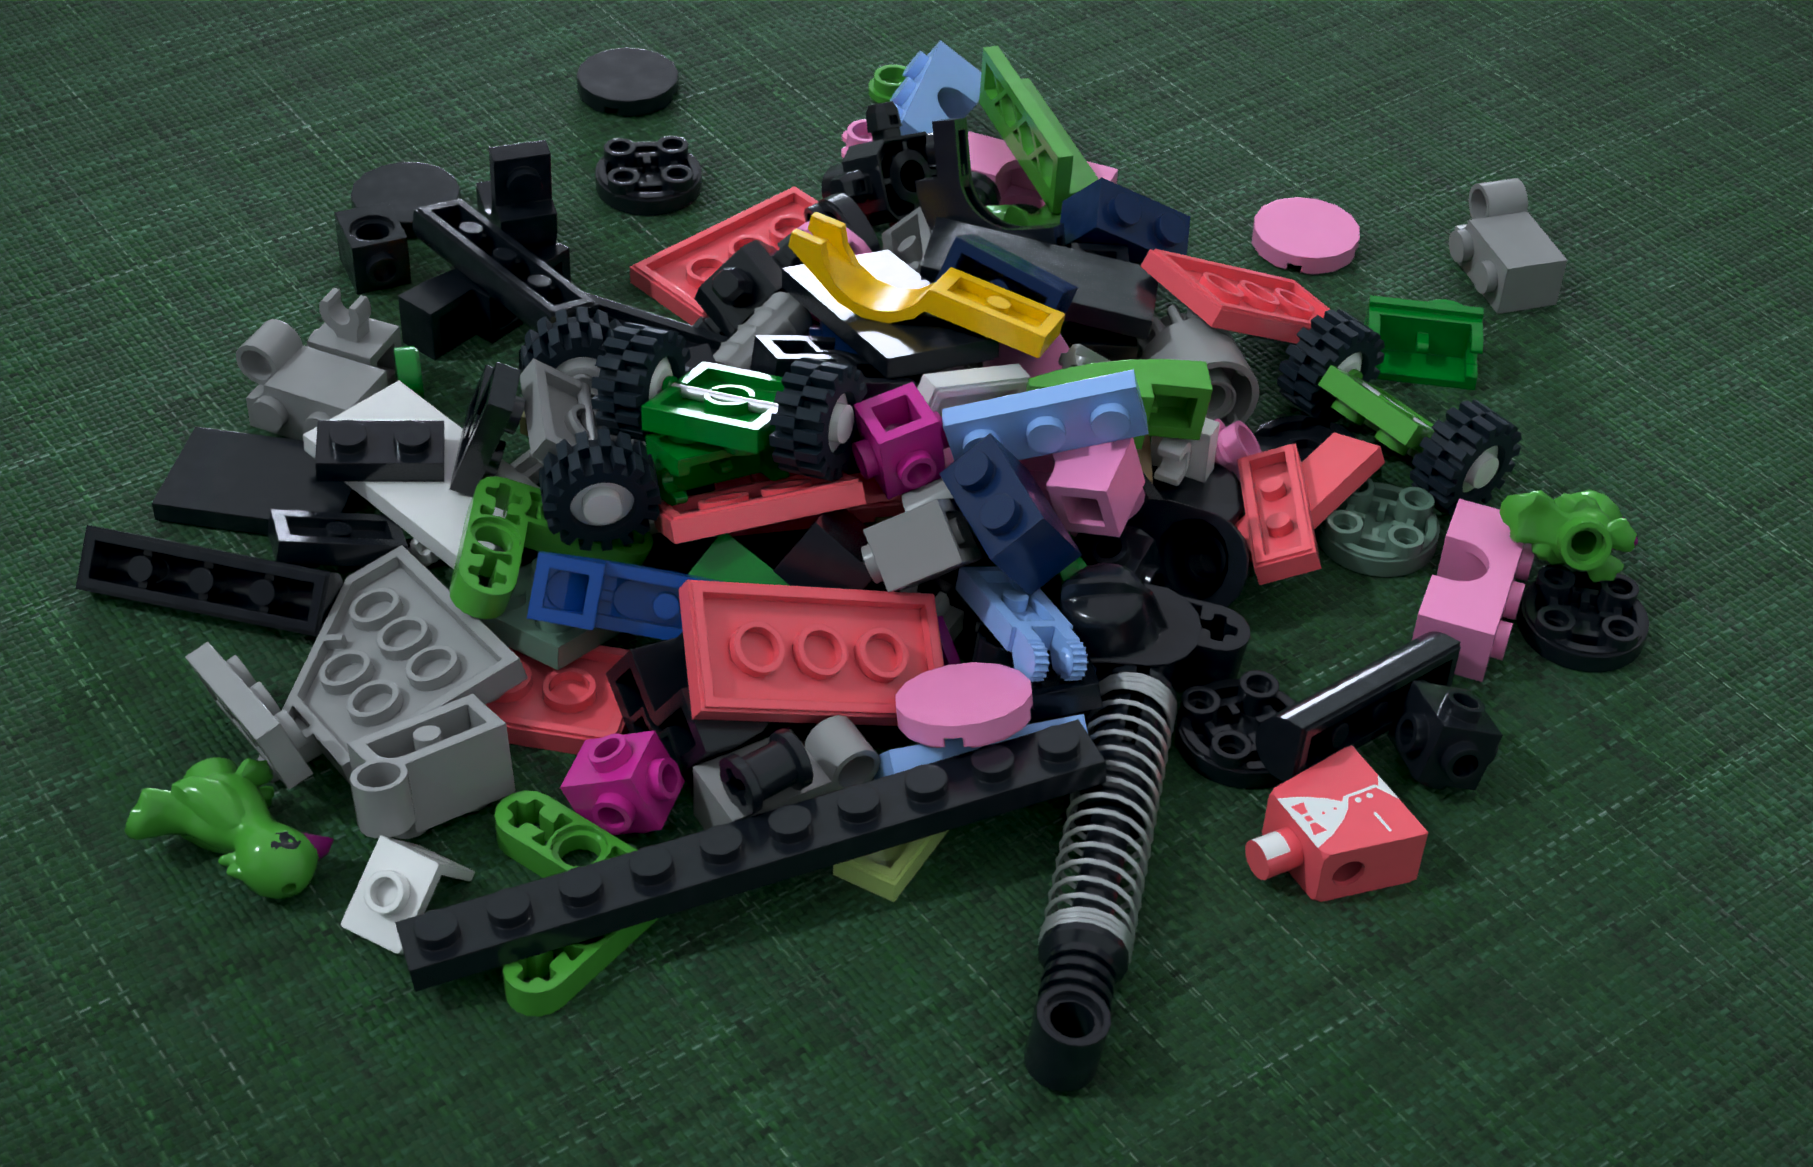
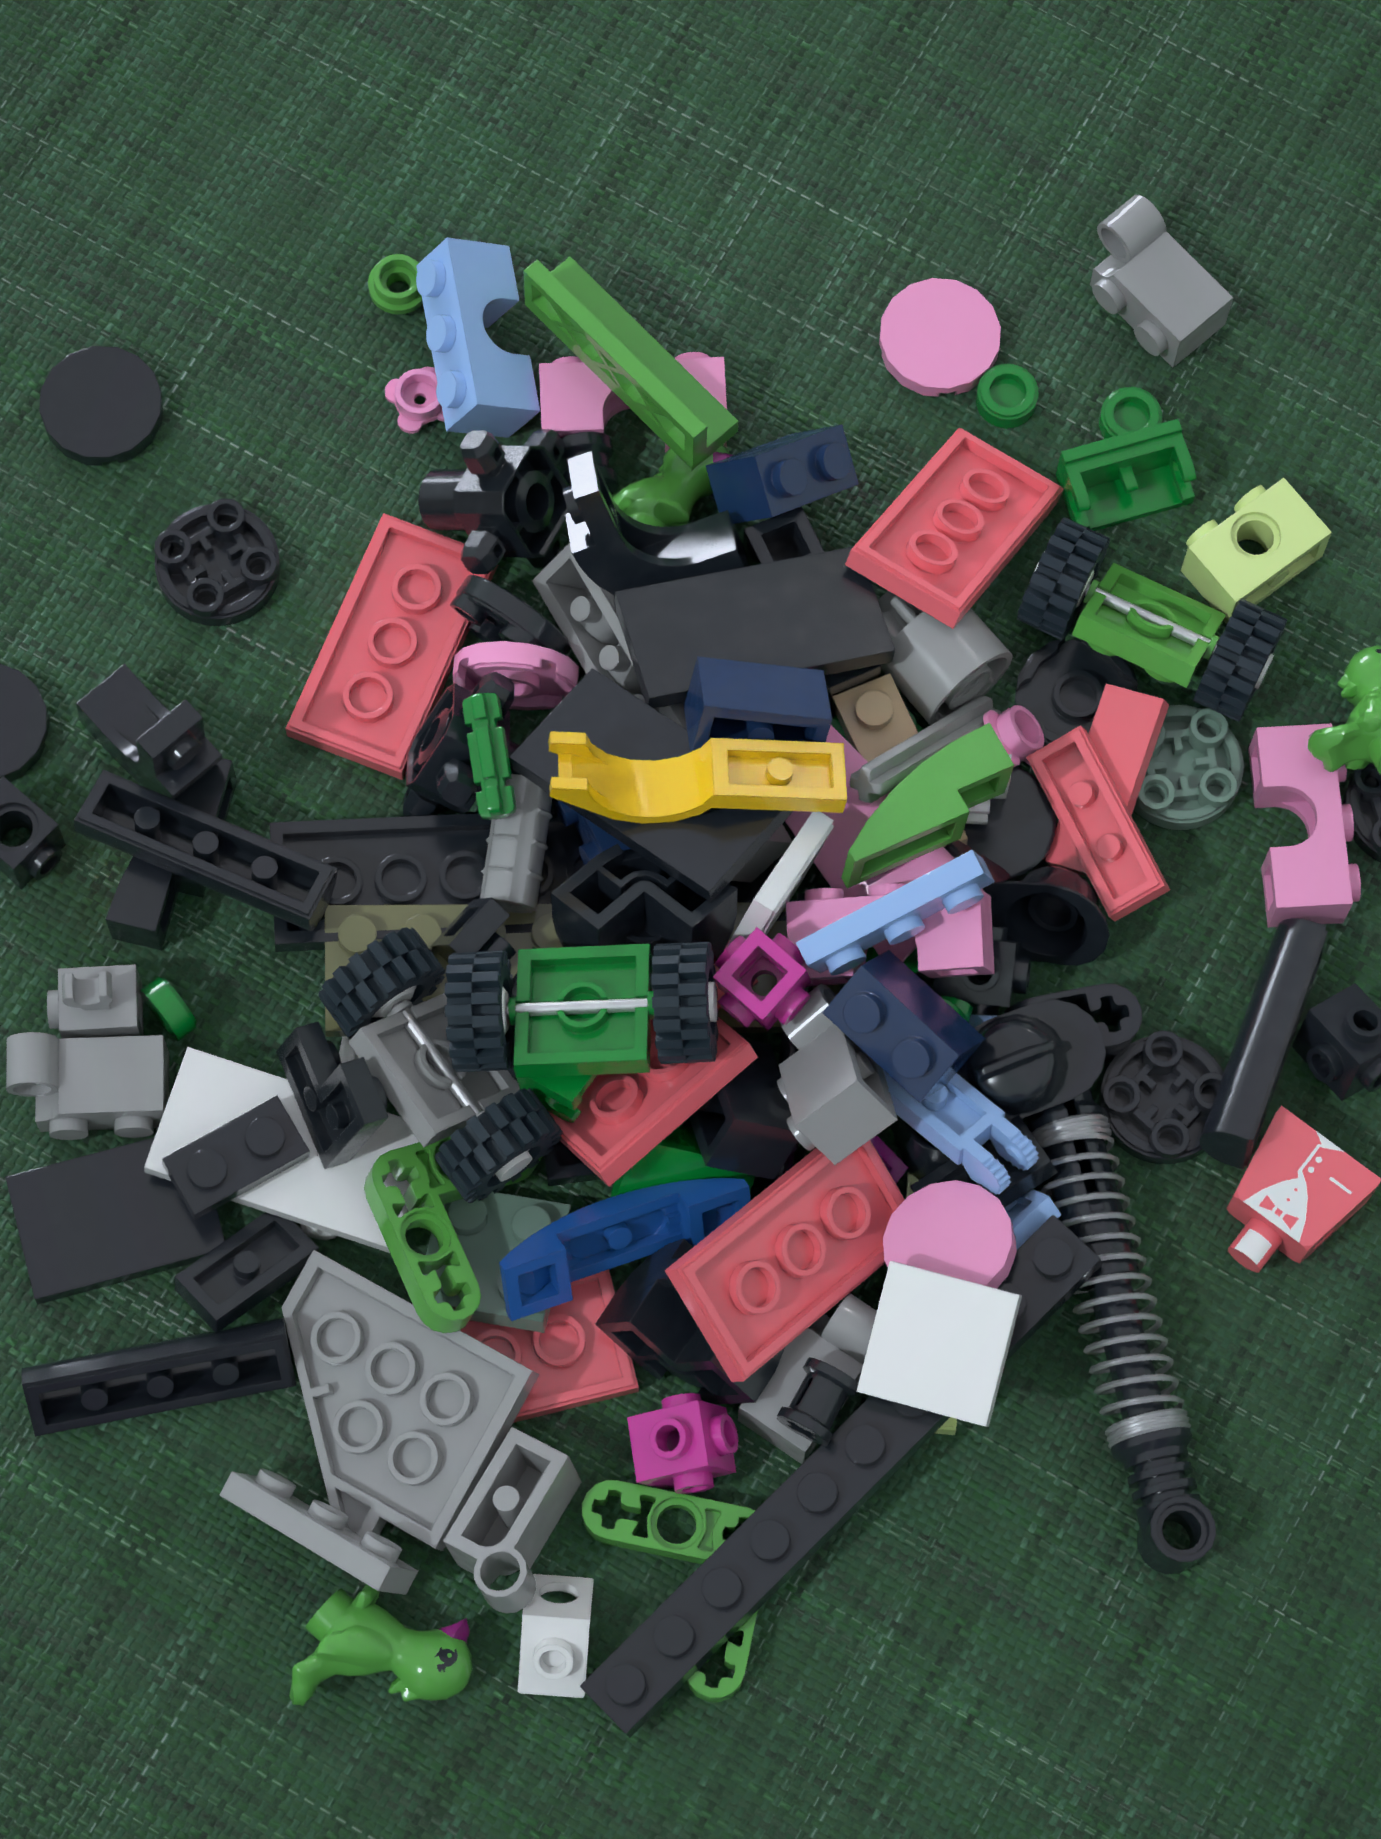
camera: 25 degrees left, 30 degrees up
none -> green axle [462,693,517,820]
none -> white tile [856,1261,1022,1427]
none -> green tile [976,364,1038,429]
none -> yellowish green brick [1181,478,1332,624]

